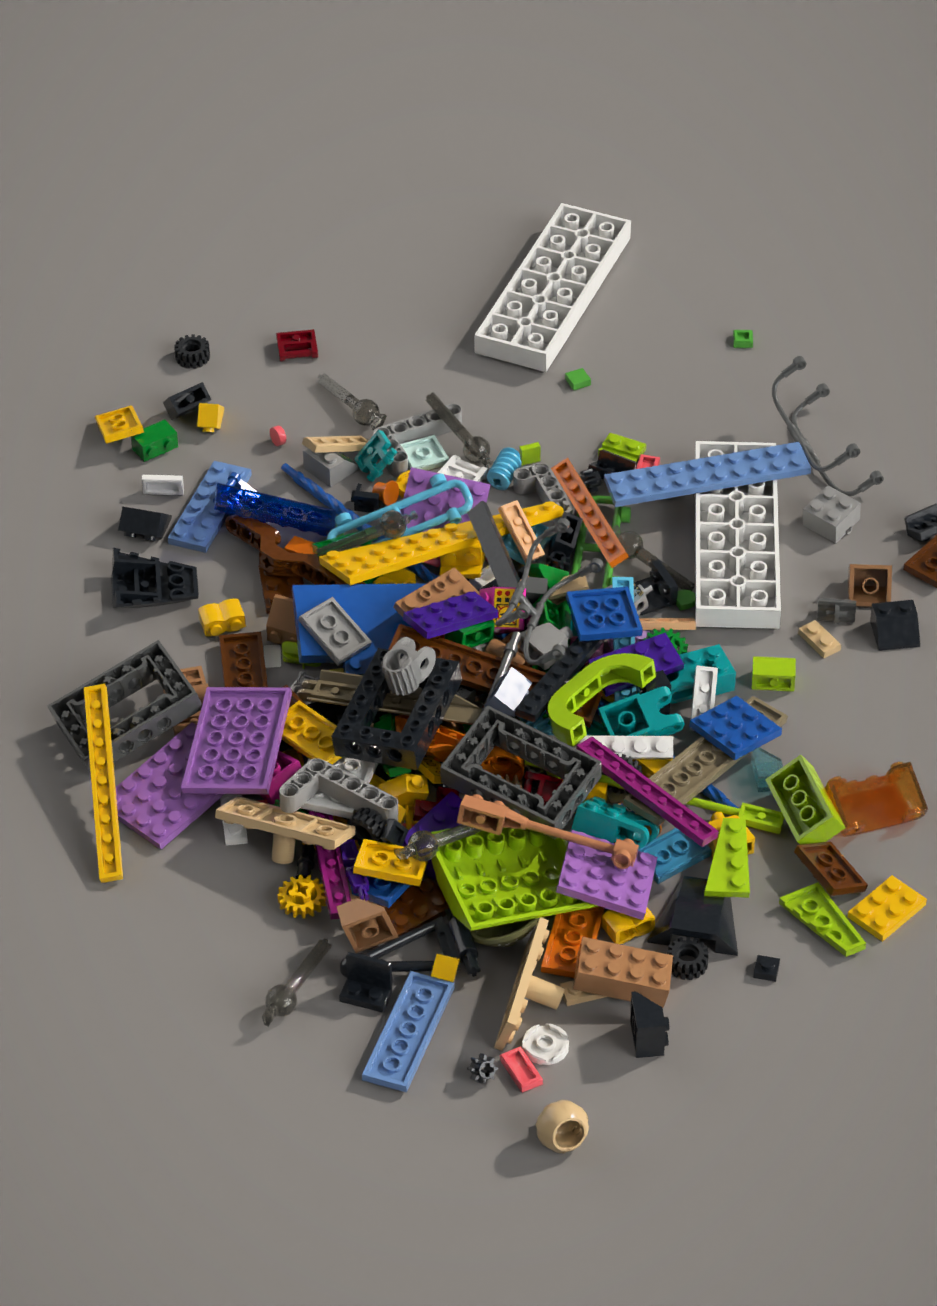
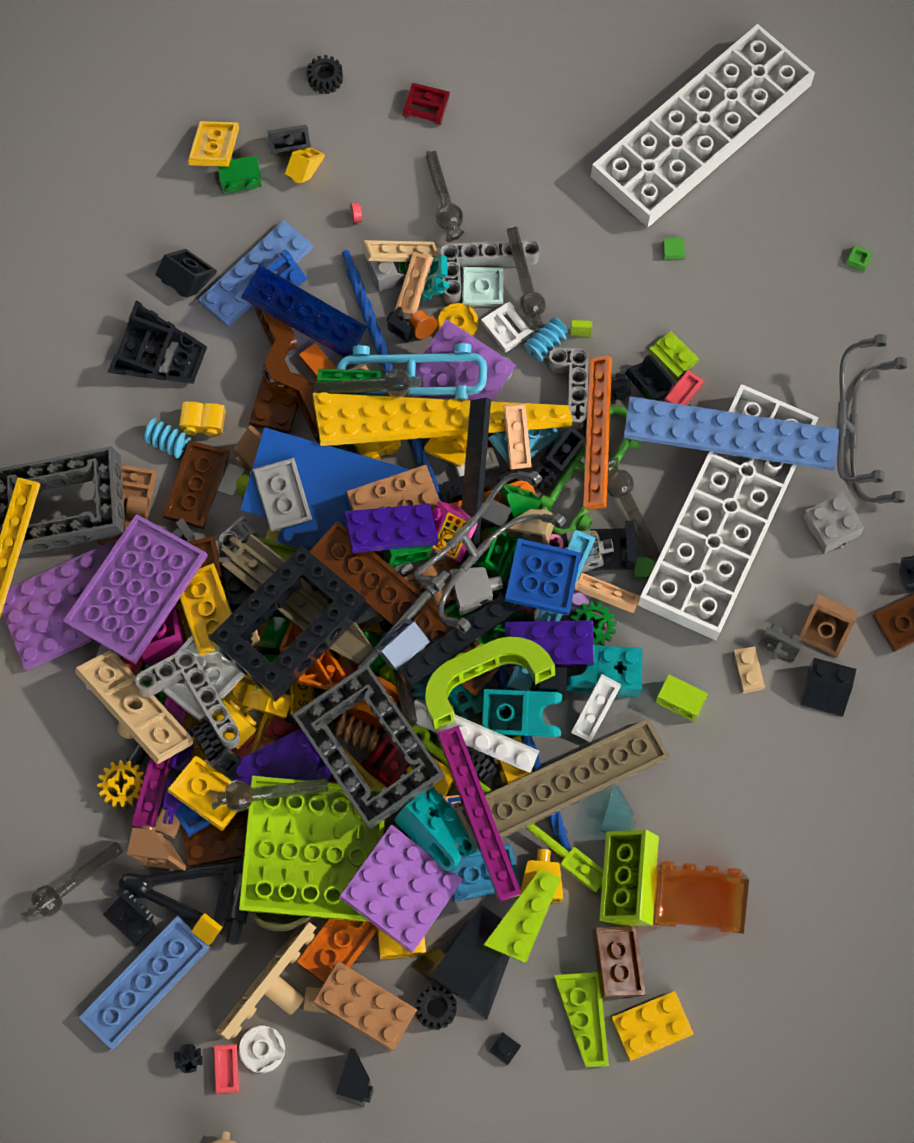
camera: 20 degrees right, 25 degrees up
white tile [142,475,184,495] -> none
light grey piece [381,637,436,696] -> none
nougat bar [457,794,639,869] -> none
blue plate [689,695,782,760] -> none
none -> medium azure piece [144,418,191,459]
none -> light nougat tile [395,251,434,316]

